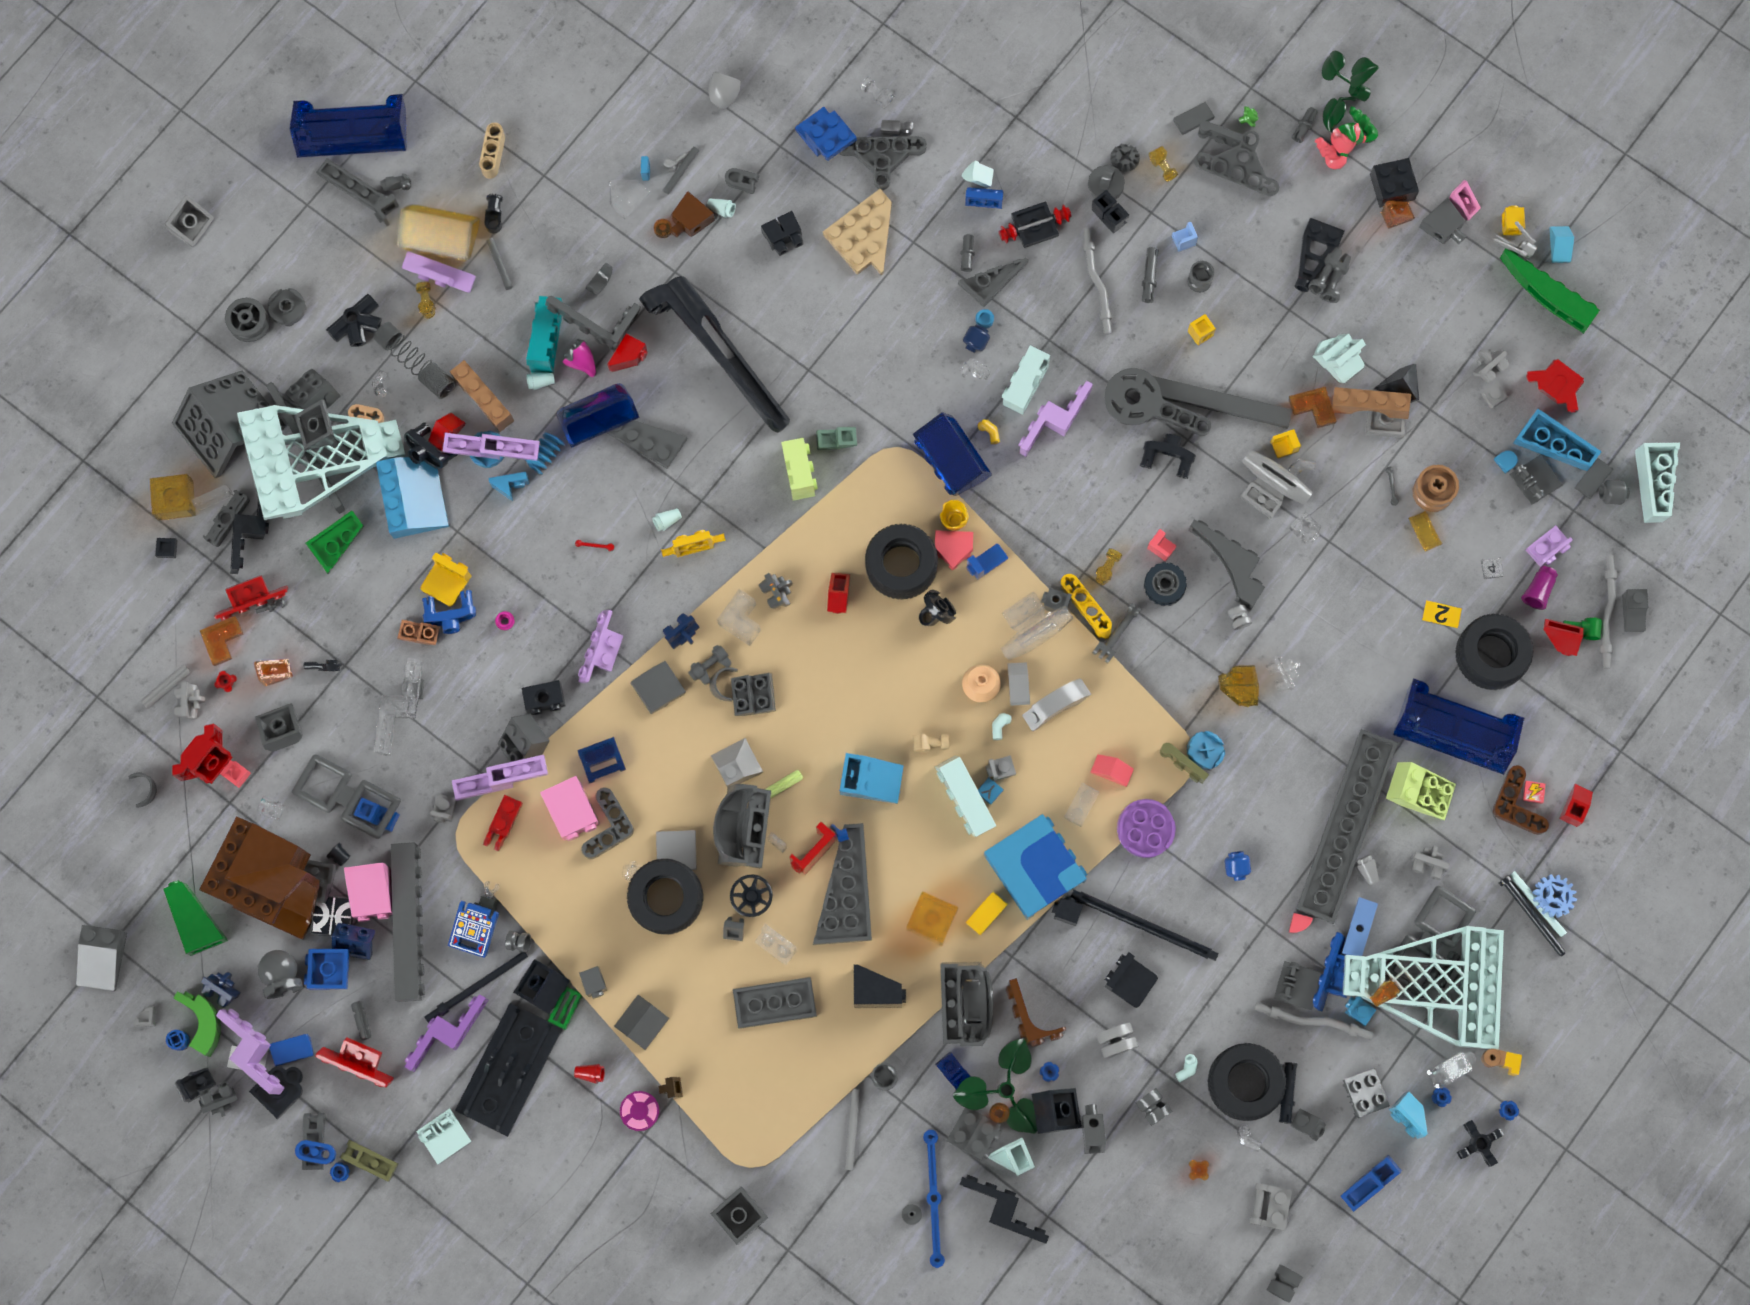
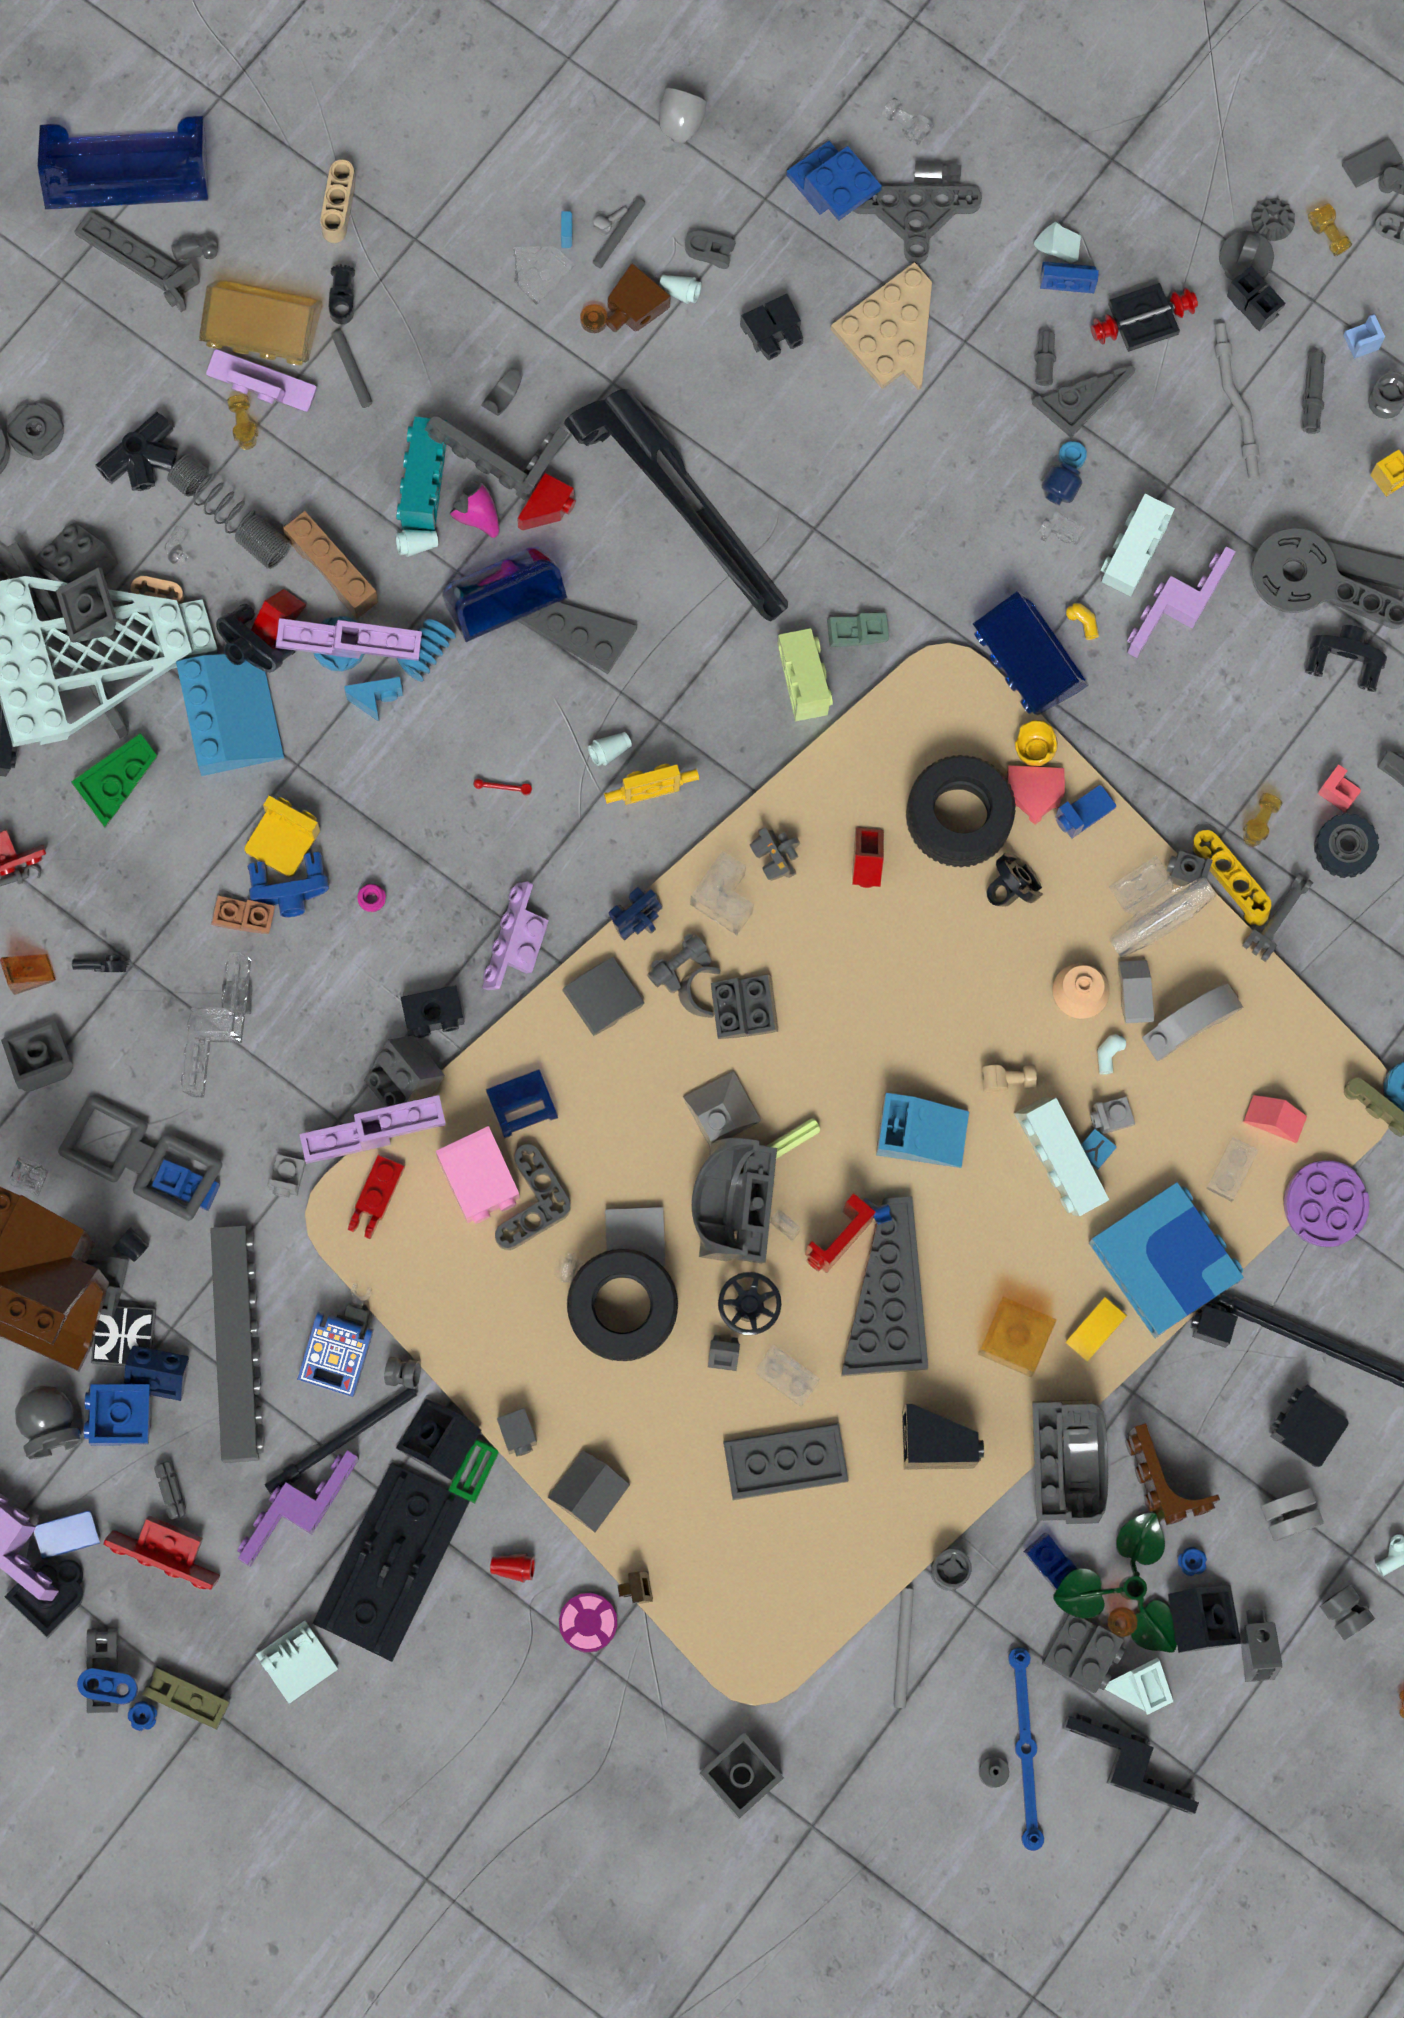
camera: 10 degrees left, 0 degrees up
bright pink slope [344,863,393,922] -> none

